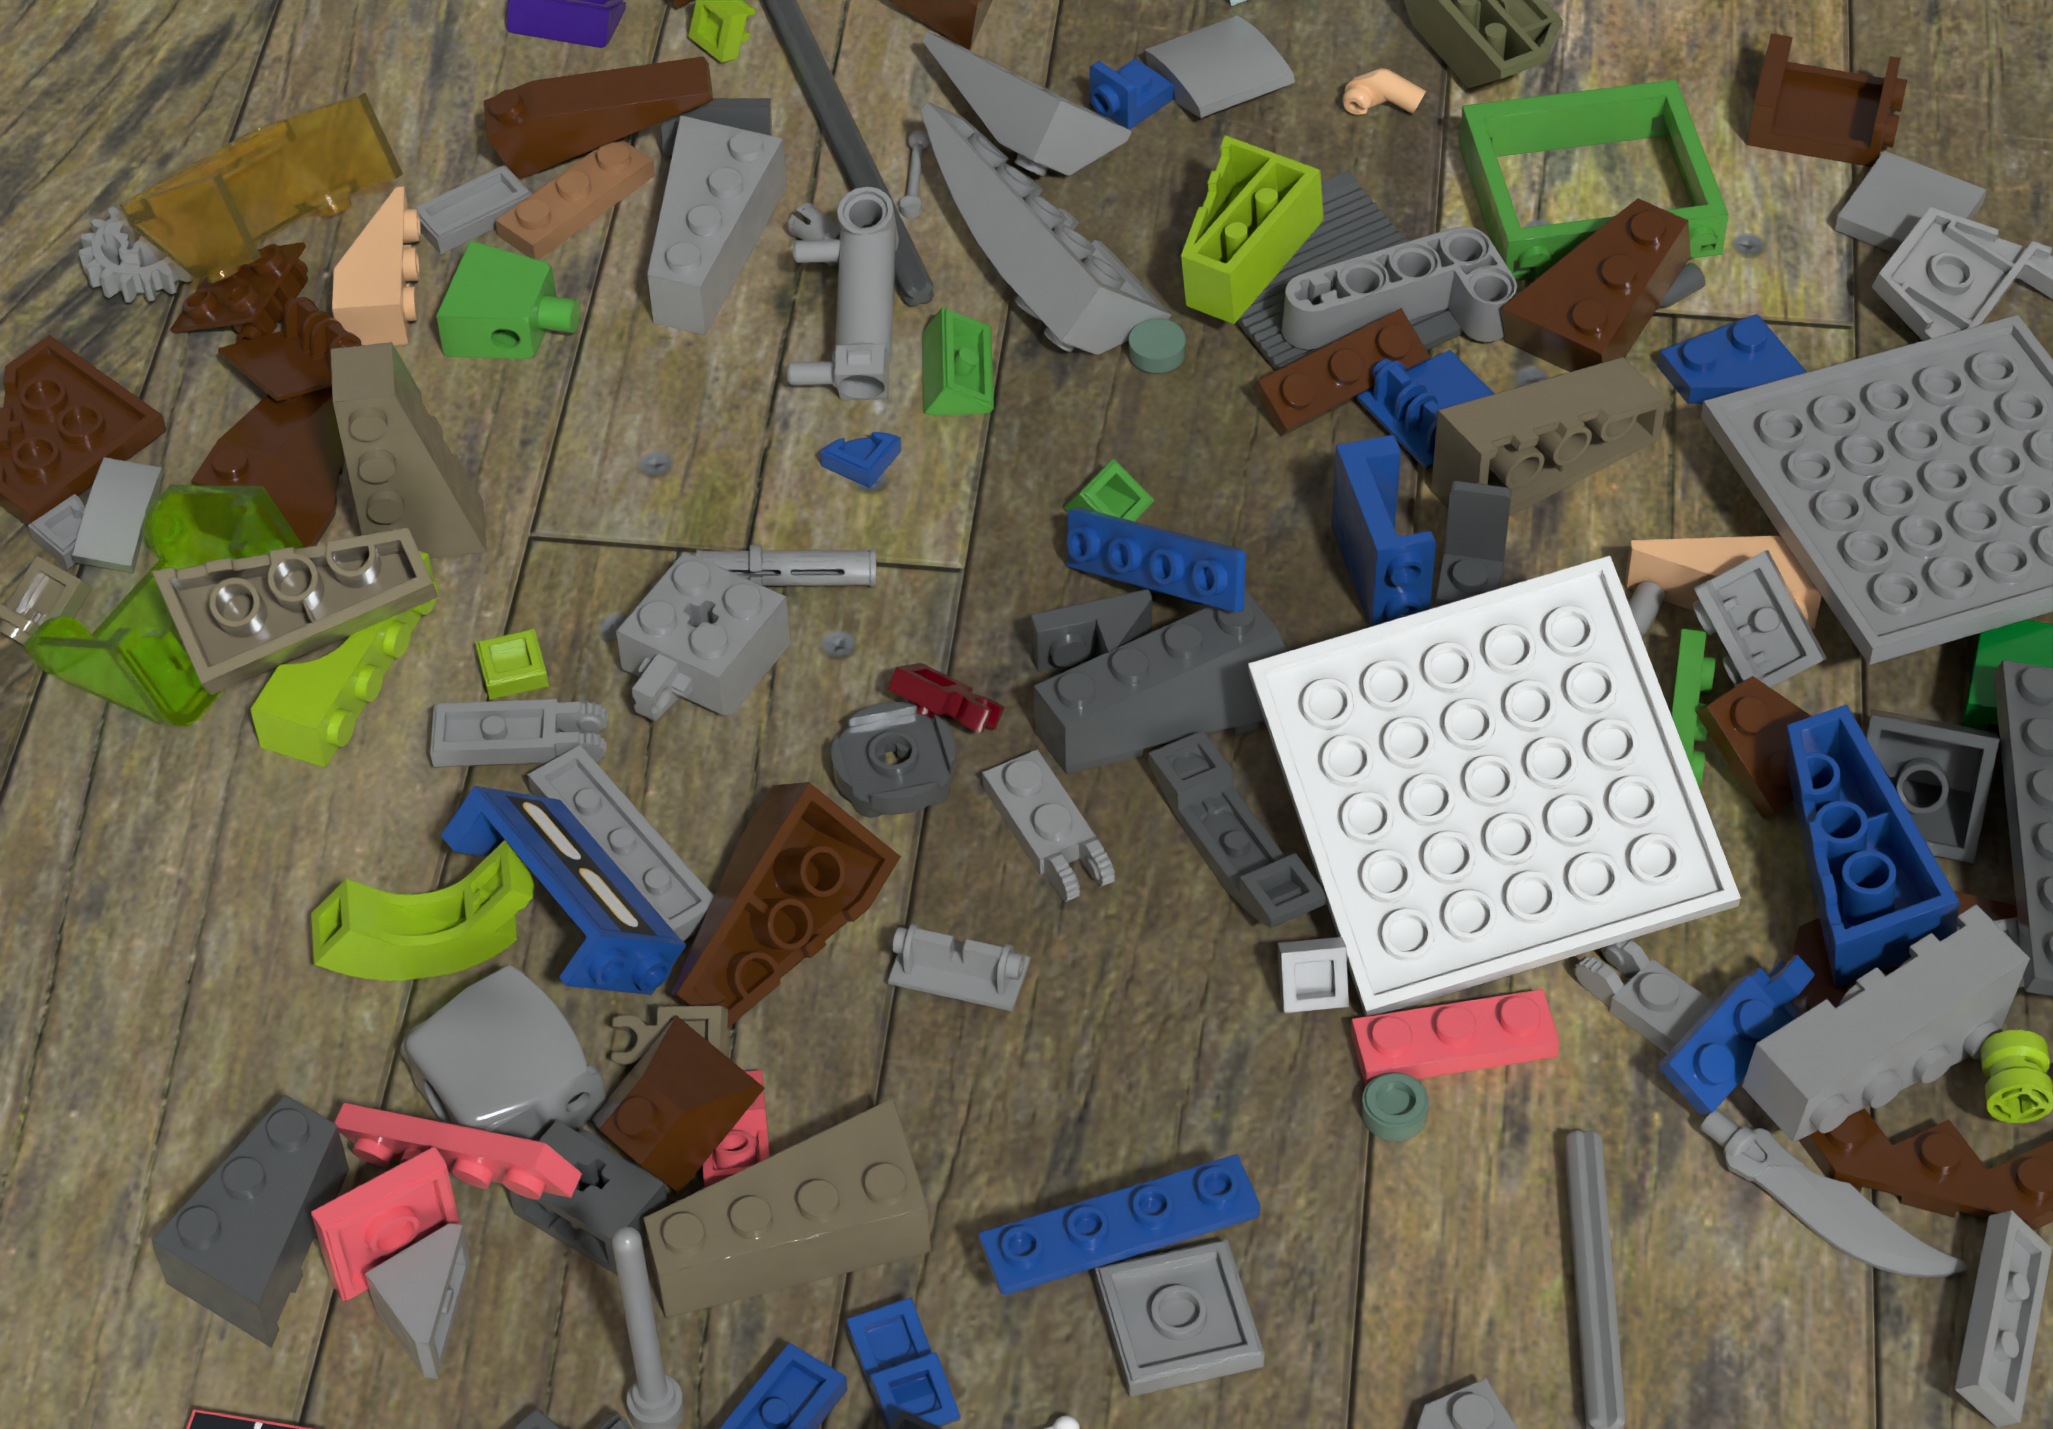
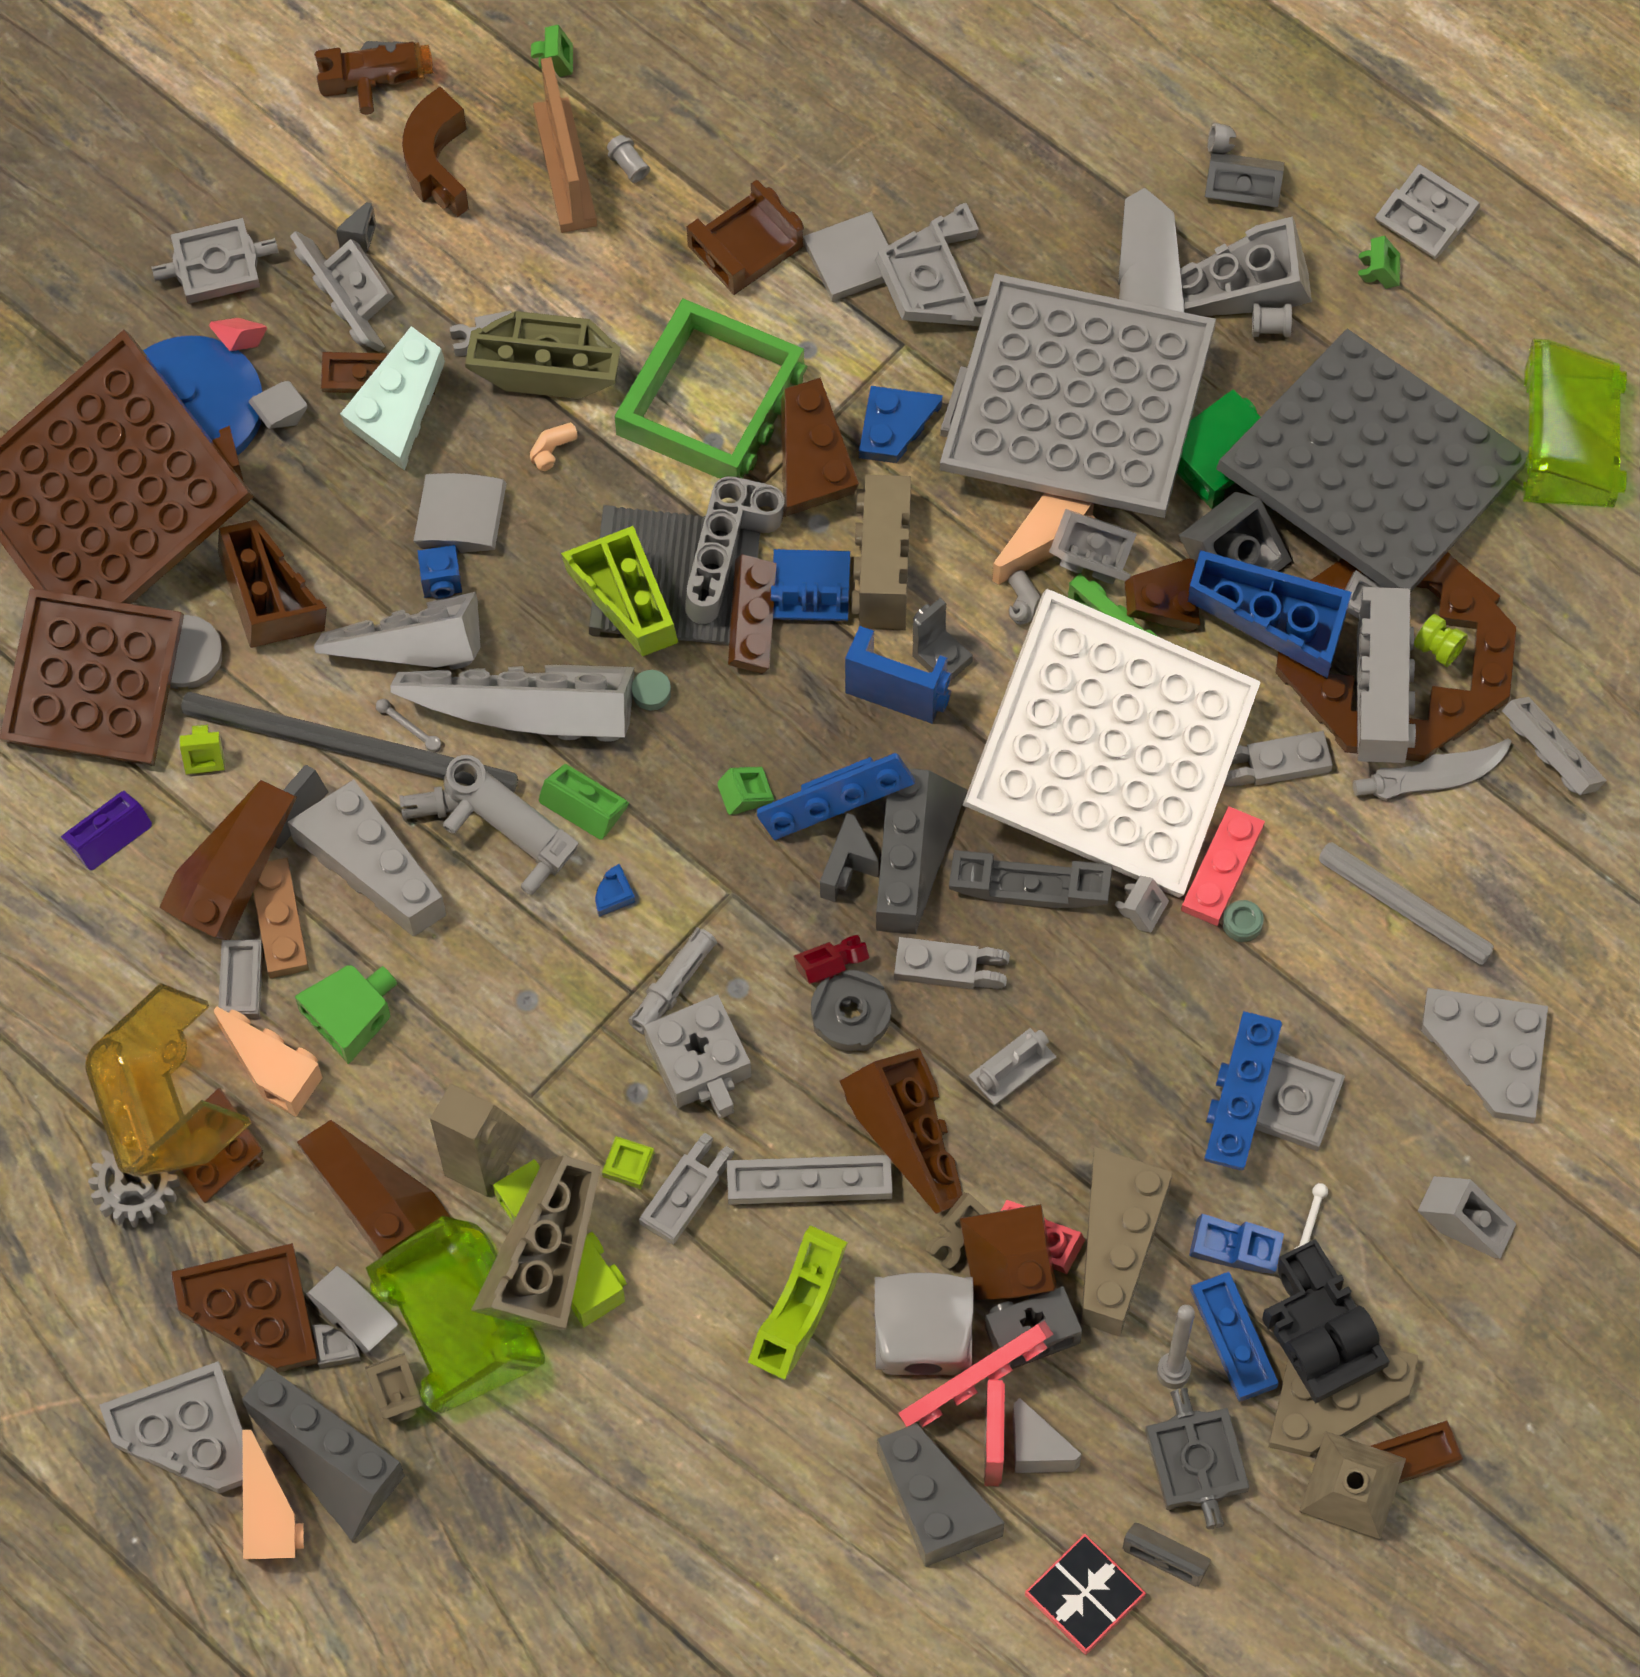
camera: 55 degrees left, 15 degrees up
reddish brown hinge [218,297,362,402] -> none
blue panel [441,786,686,995] -> none
blue hinge [1657,955,1815,1116] -> none

